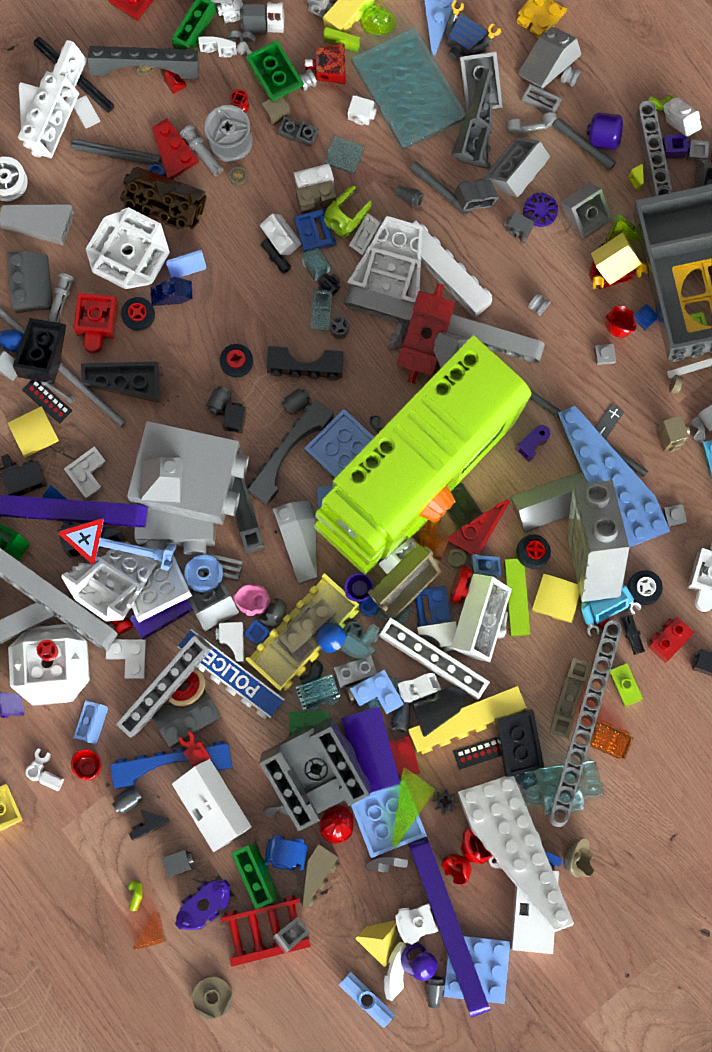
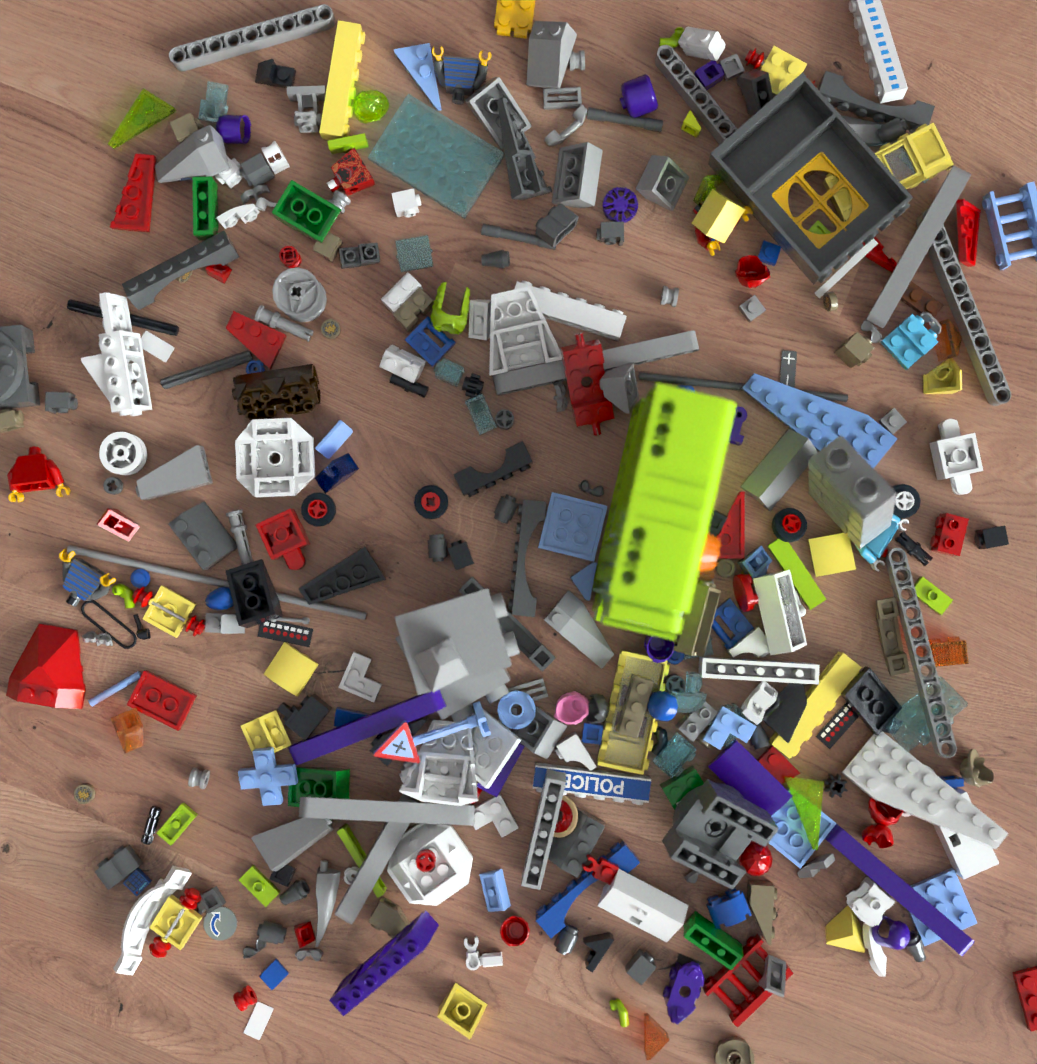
camera: 25 degrees left, 10 degrees up
light blue piece [339,972,395,1028] -> none

